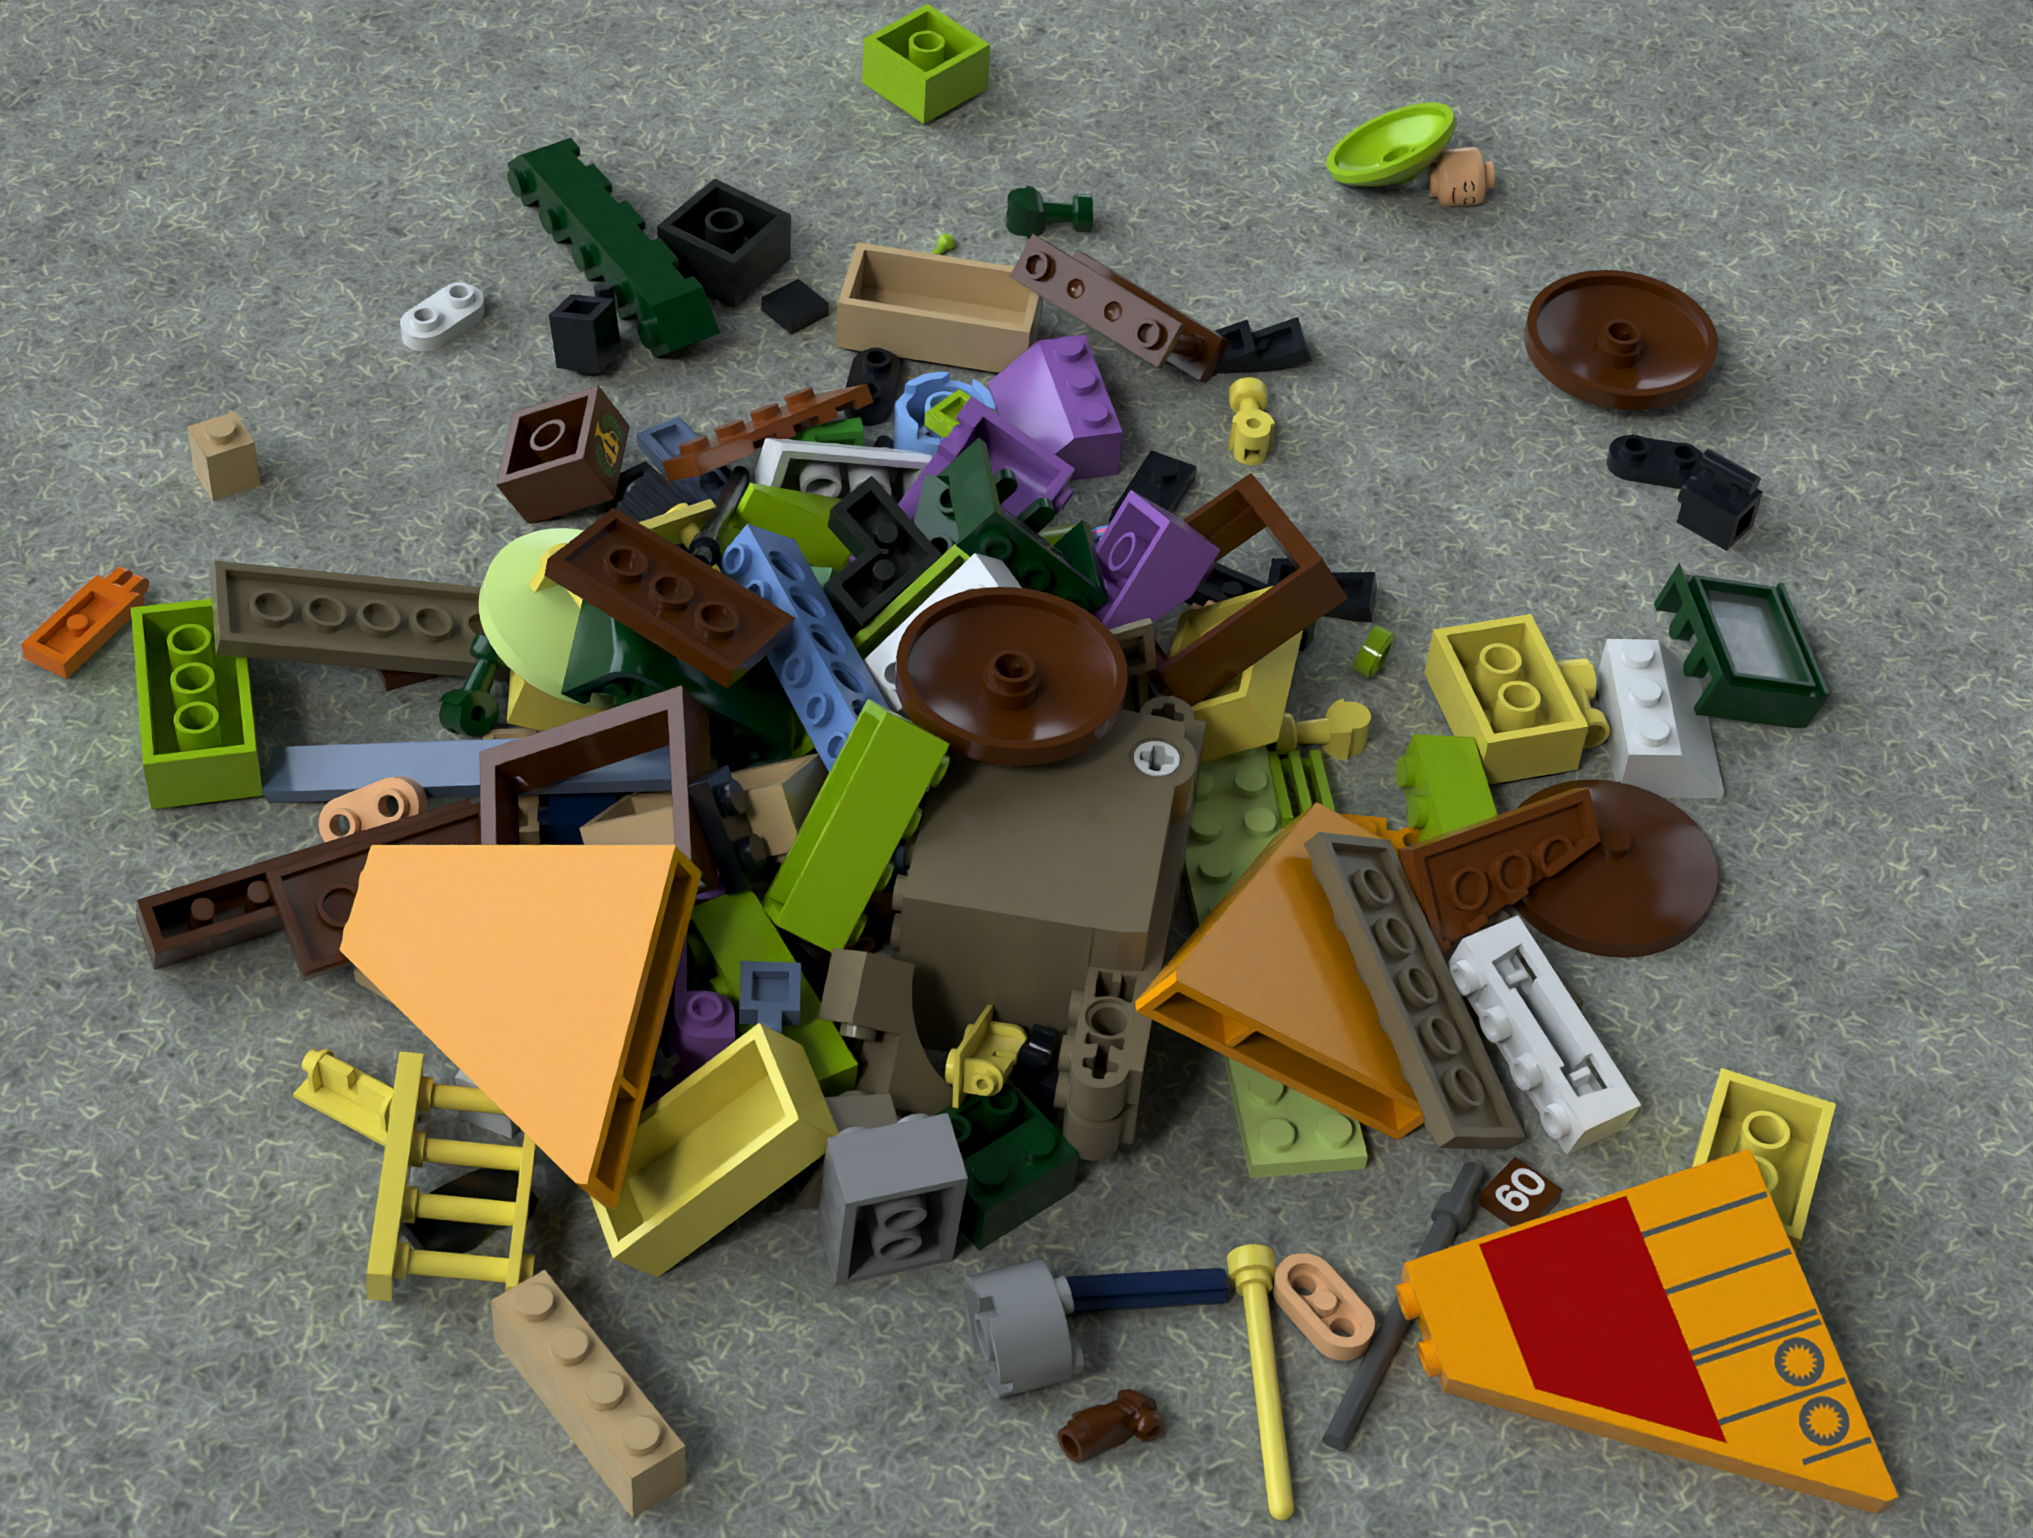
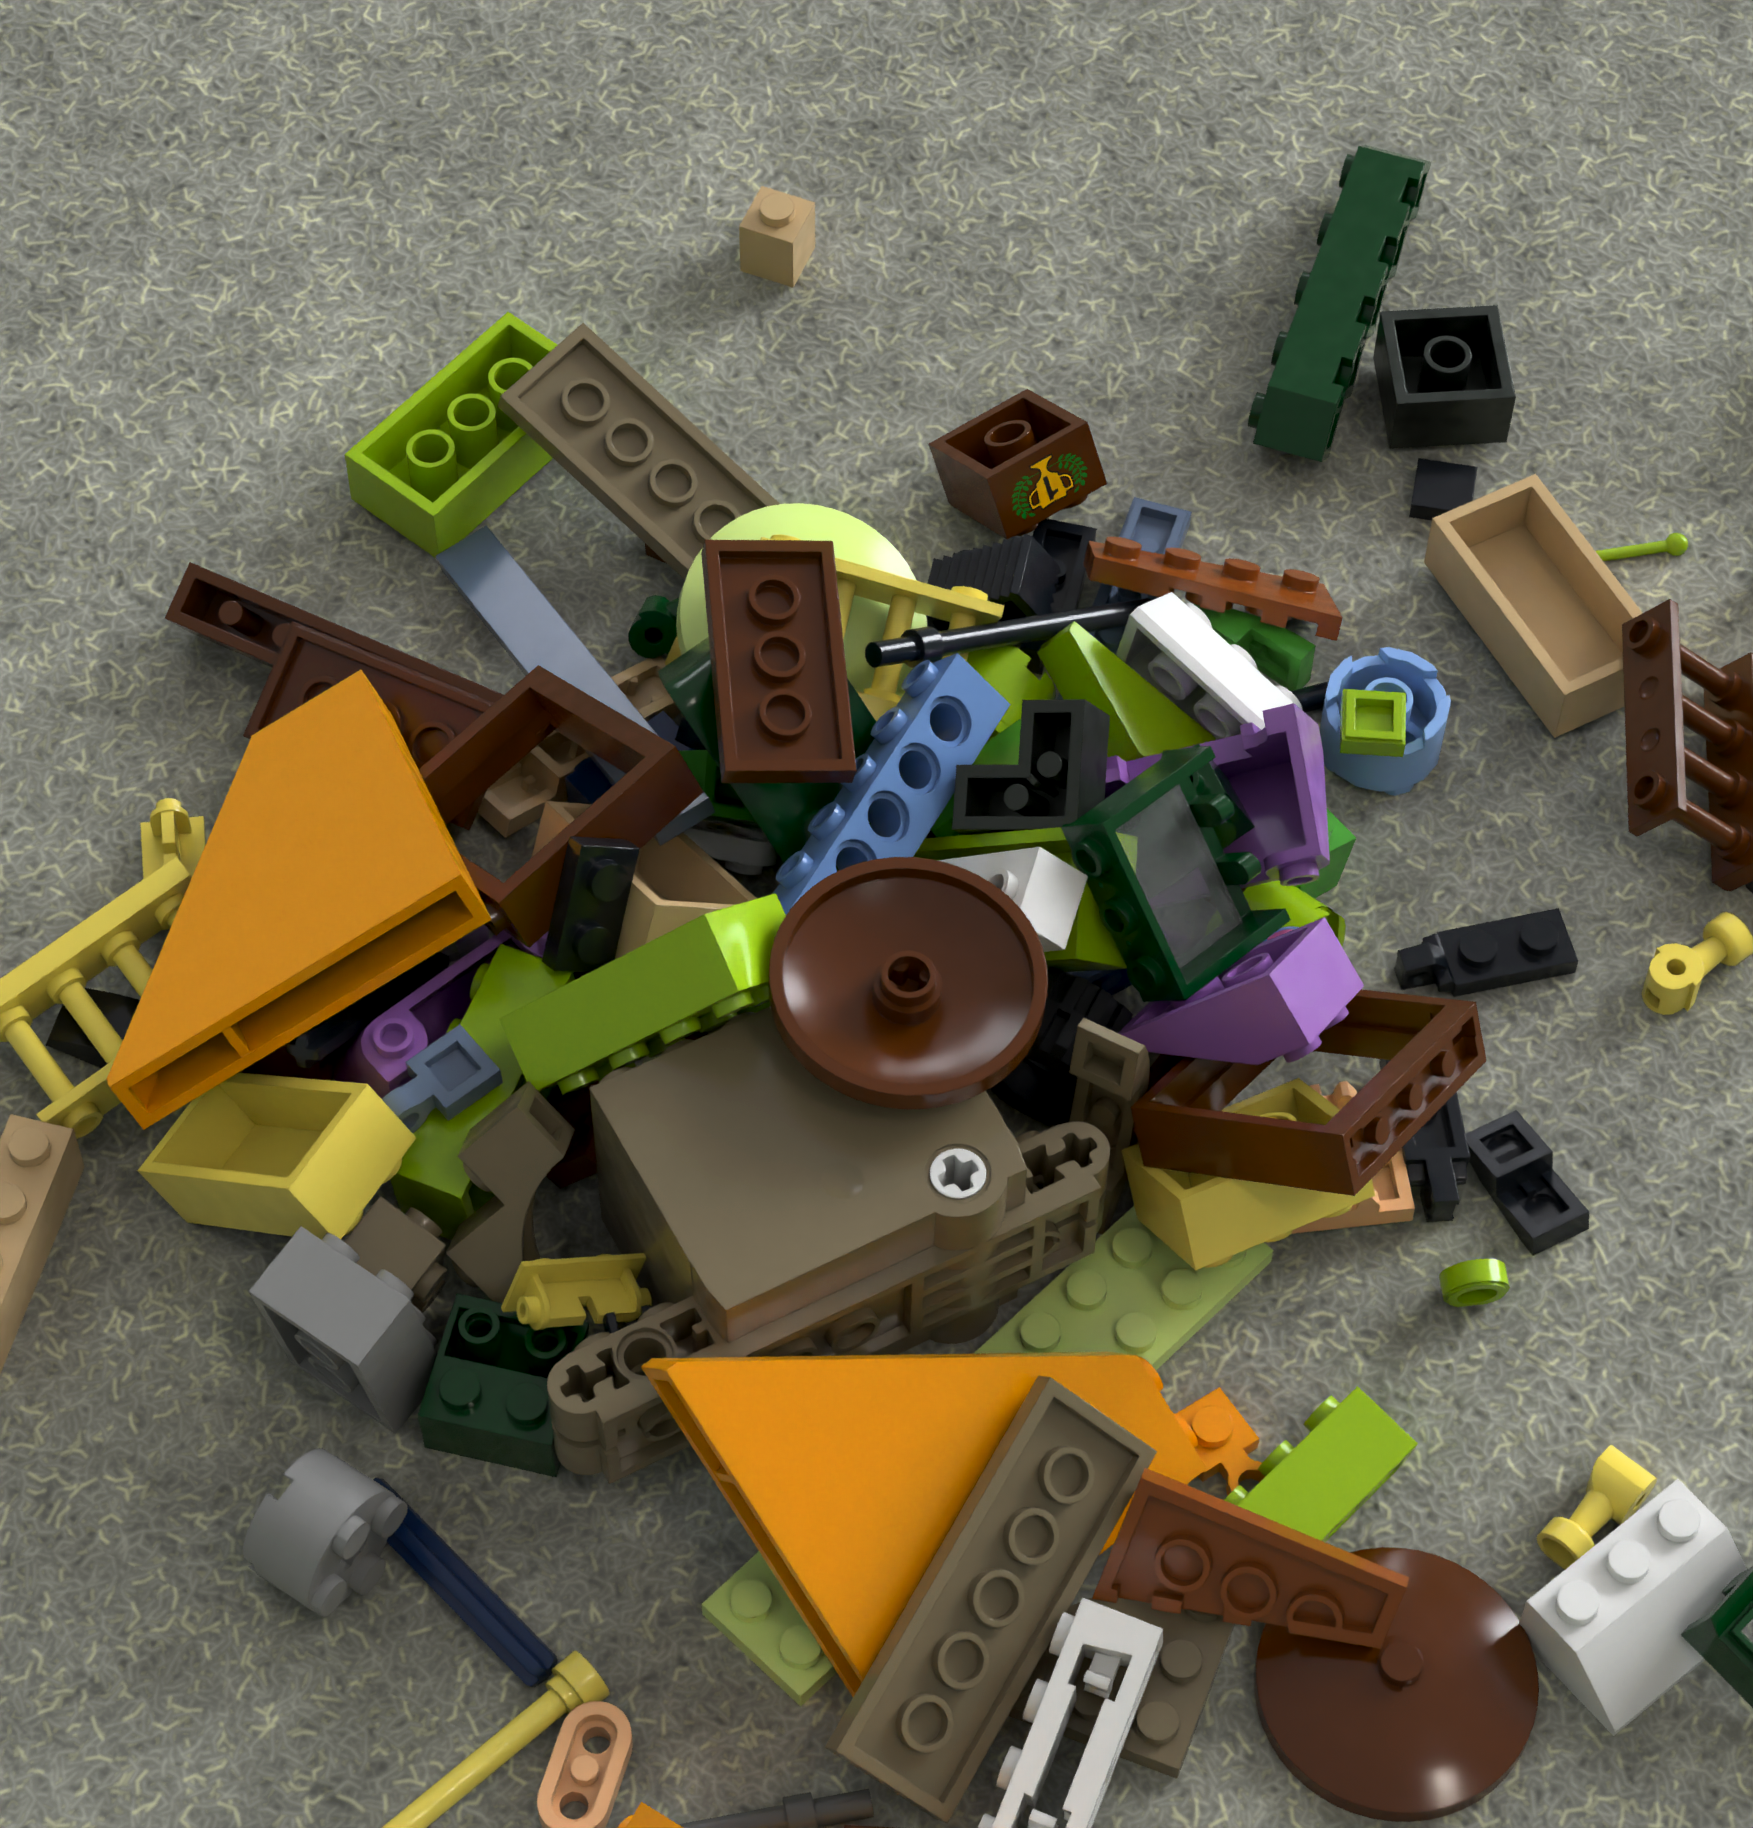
camera: 55 degrees right, 10 degrees up
orange hinge [21,566,149,679] -> none
light nougat plate [318,776,428,842] -> none
white plate [400,282,485,351] -> none
black brick [549,282,622,375] -> none
black plate [843,347,901,426] -> none
medium lavender slope [988,335,1123,481] -> none
reddish brown arm [1057,1389,1165,1463] -> none
lime tile [1268,750,1336,829] -> none
light yellow leg [1270,698,1371,760] -> none
light yellow brick [1424,614,1589,785] -> none

